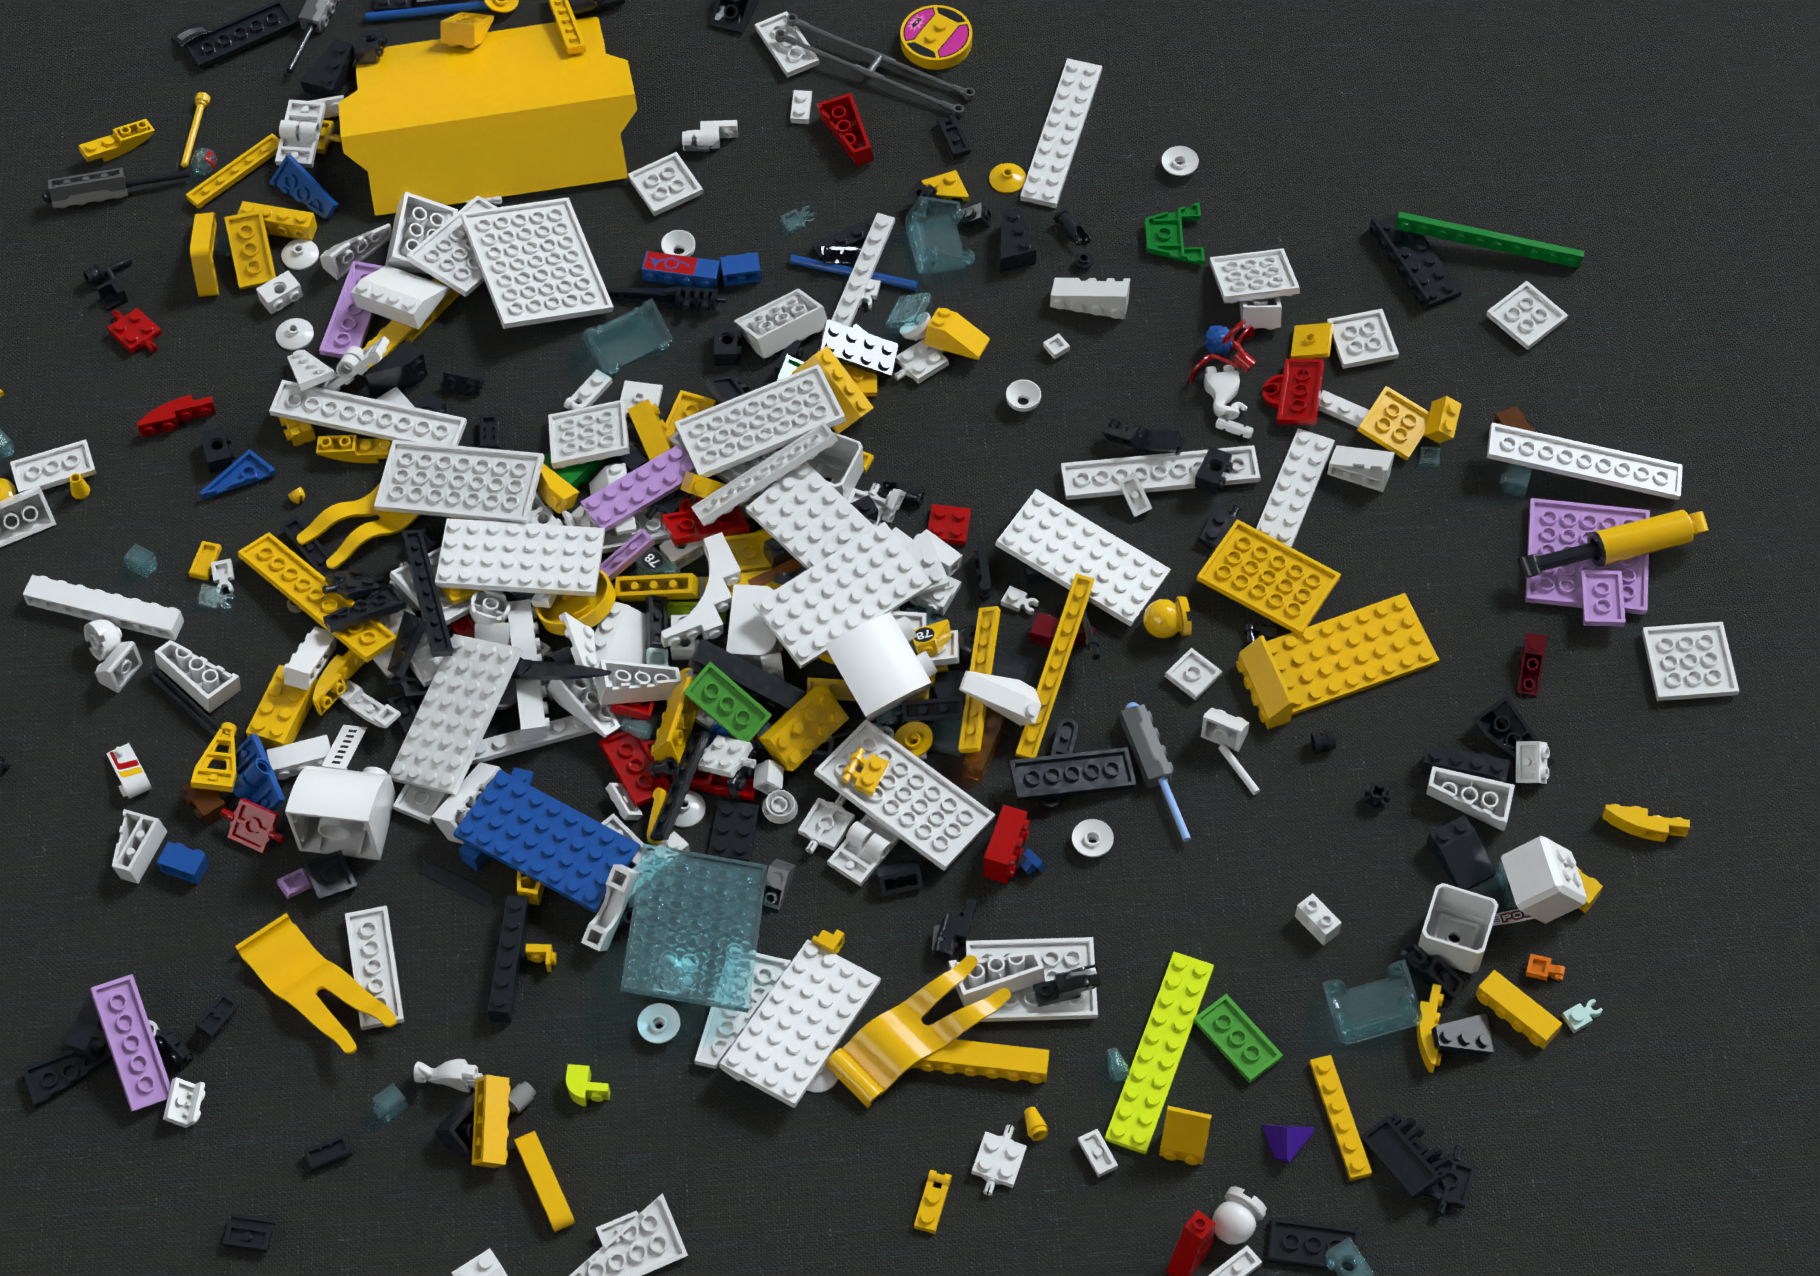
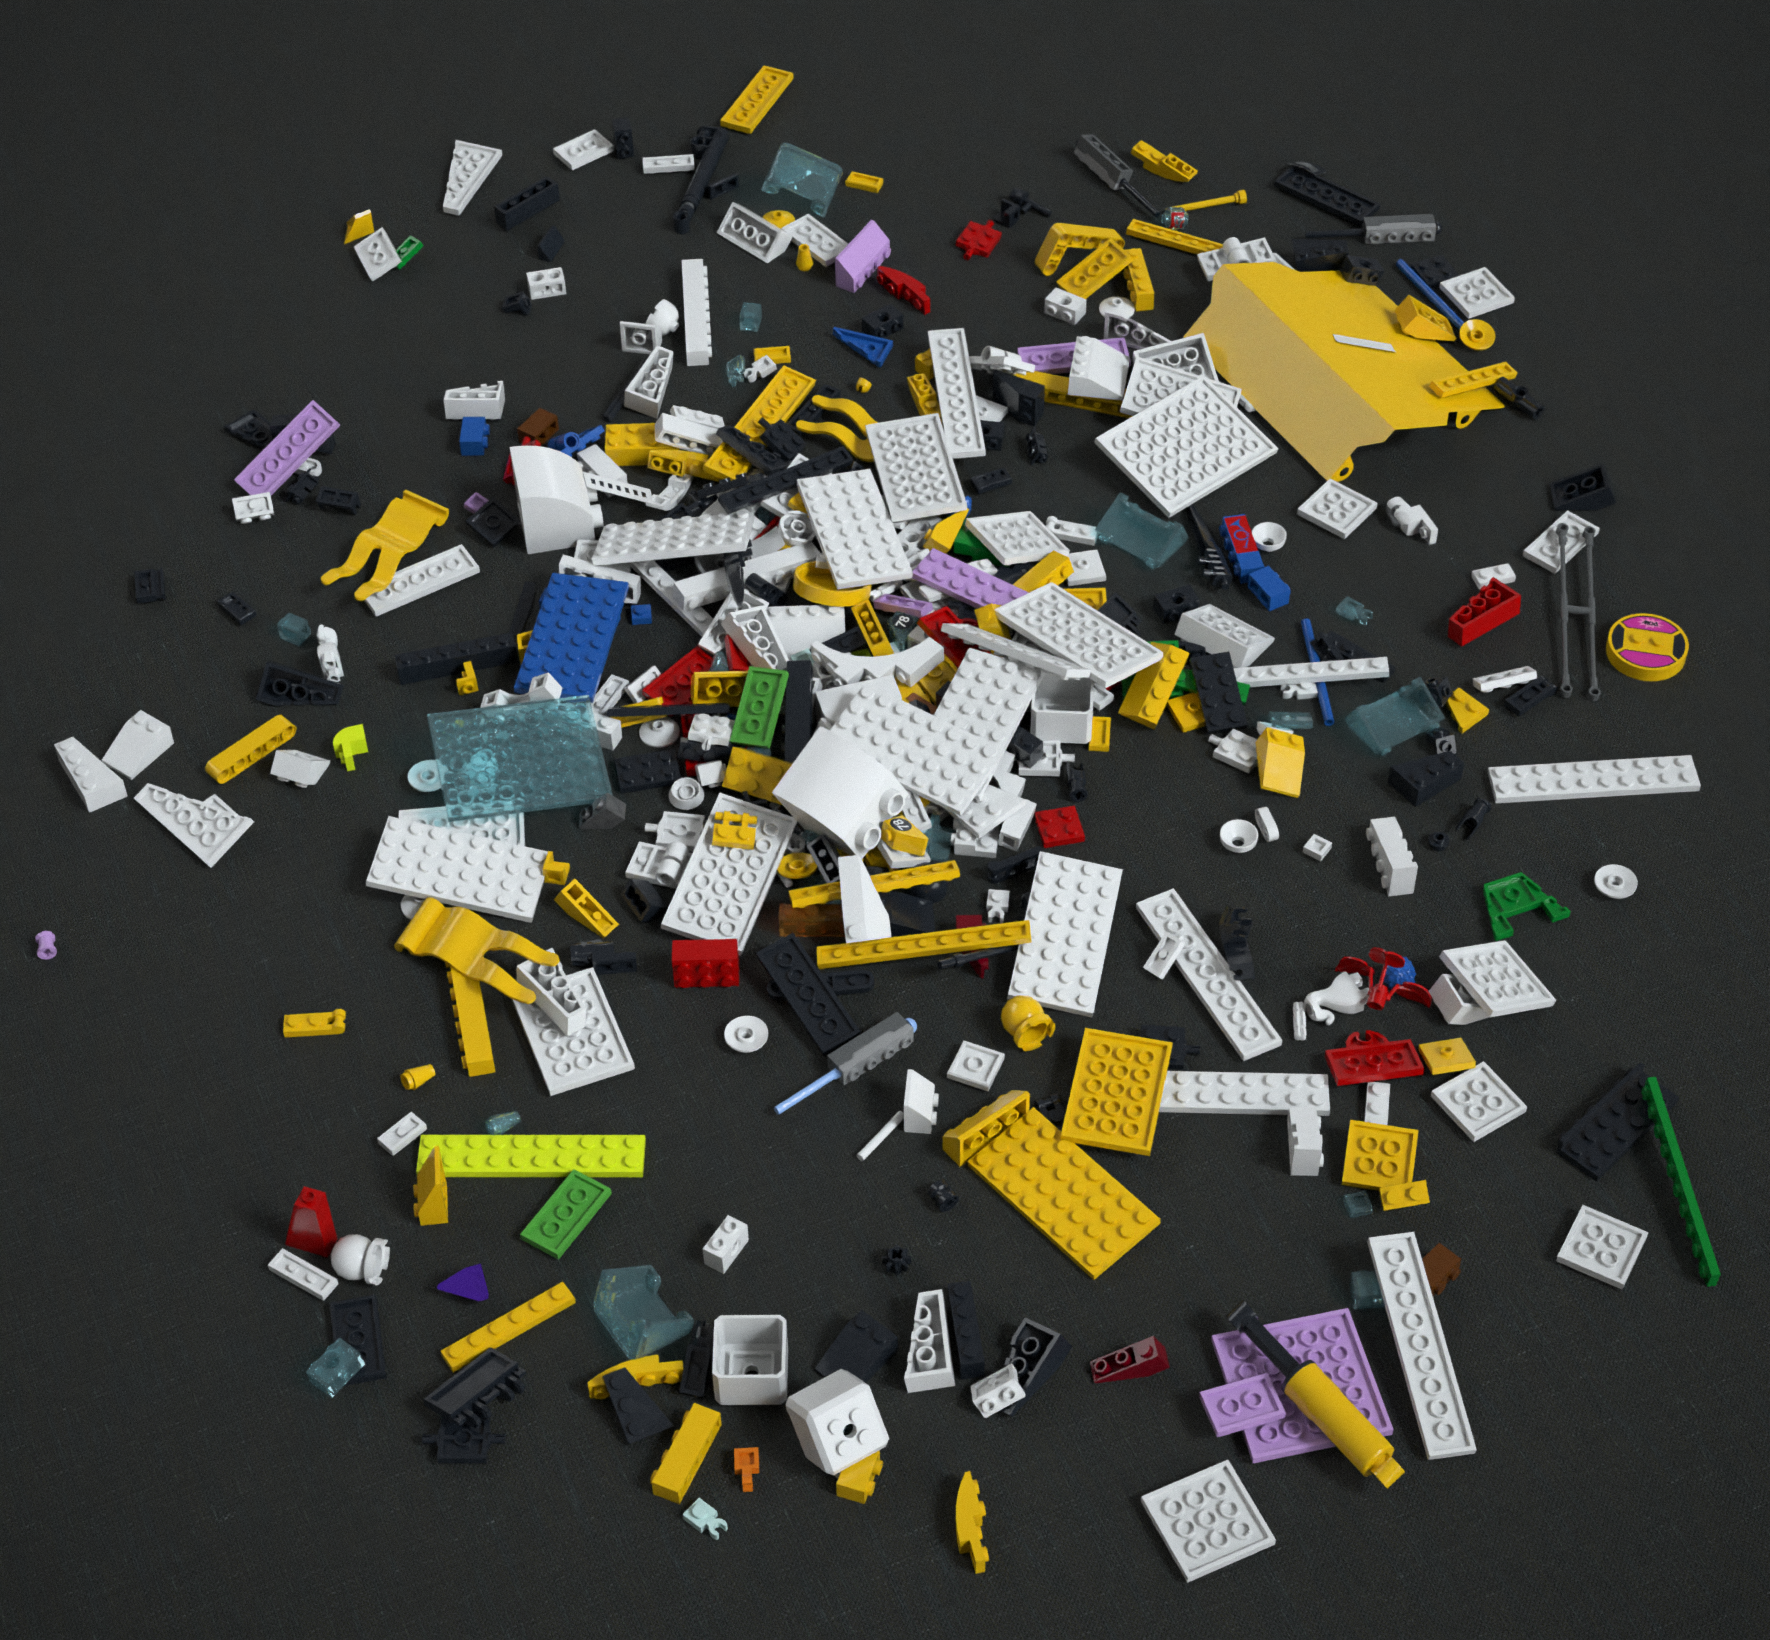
camera: 70 degrees right, 10 degrees down
white door [106,743,152,799] -> none
yellow plate [191,722,237,792] -> none
blue wing [269,155,339,219] -> none
white dish [276,318,314,350] -> none
white wing [287,350,336,391] -> none
yellow brick [472,1075,511,1168] -> none
light grey brick [508,1081,536,1114] -> none
white wing [559,612,597,668] -> none
black bush [650,757,677,779] -> none
white plate [881,489,906,523] -> none
white plate [971,1125,1027,1196] -> none
yellow dish [989,163,1026,194] -> none
blue tile [1020,848,1047,875] -> none
black plate [1033,964,1101,1007] -> none
black brick [1194,446,1234,495] -> none
none -> white slope [270,750,330,788]
none -> yellow slope [554,879,619,939]
none -> white plate [670,405,725,429]
none -> lavender slope [835,220,891,293]
none -> white beam [1255,807,1279,842]
none -> white sticker [1333,334,1396,352]
none -> white plate [1473,666,1537,692]

